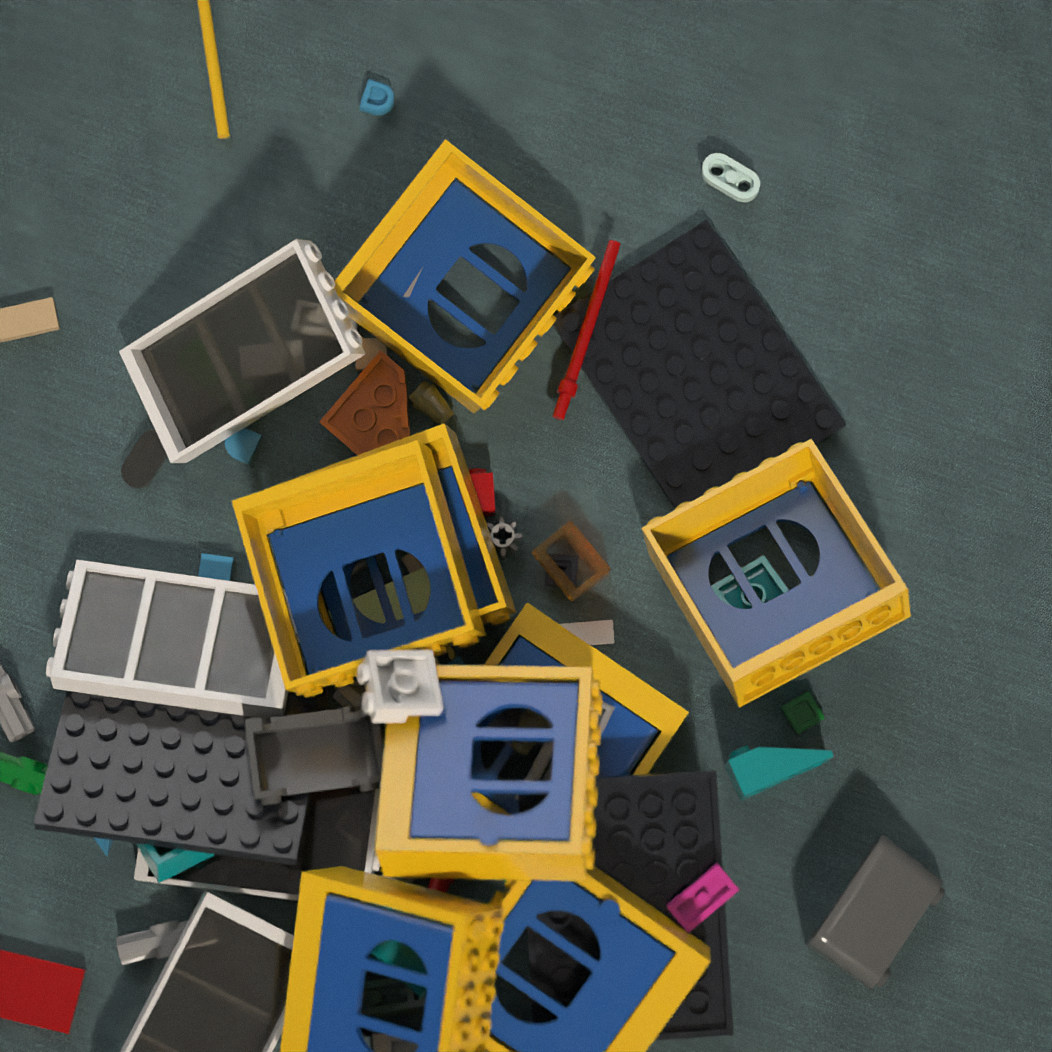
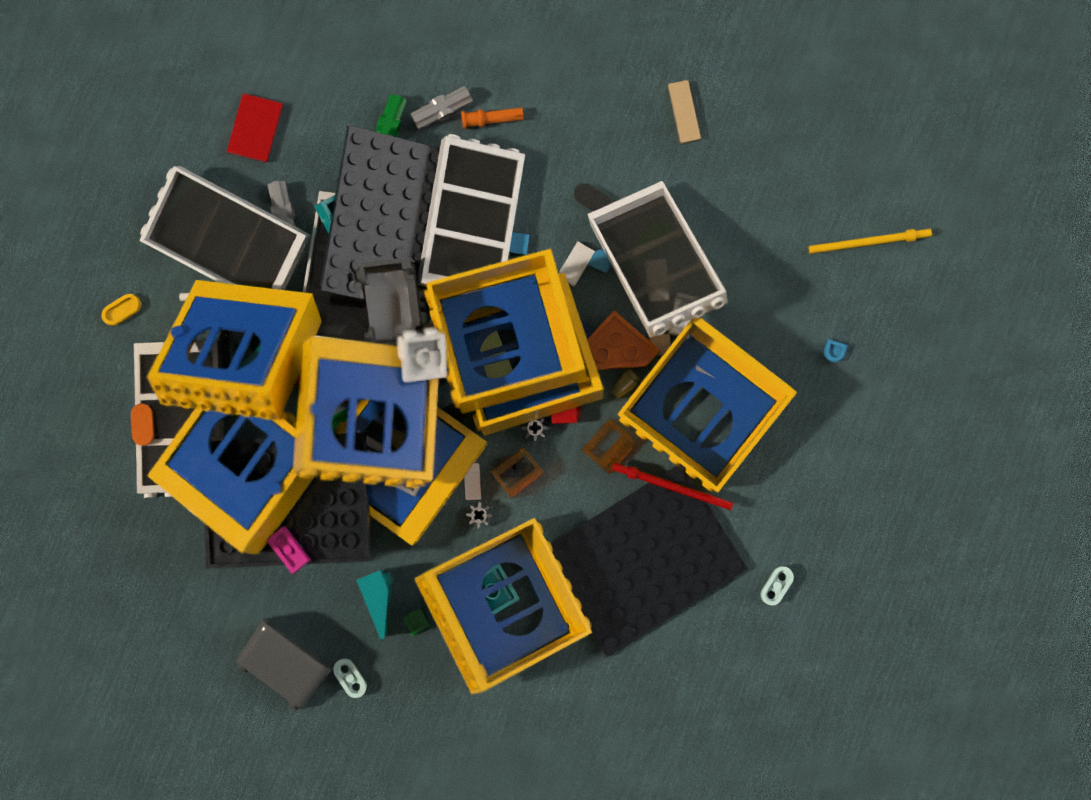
camera: 85 degrees right, 5 degrees up
none -> light aqua plate [333,658,367,698]
none -> orange pin [461,107,524,130]
none -> light grey gear [466,502,492,528]
none -> white tile [558,241,595,287]
none -> clear orange tile [582,419,636,475]

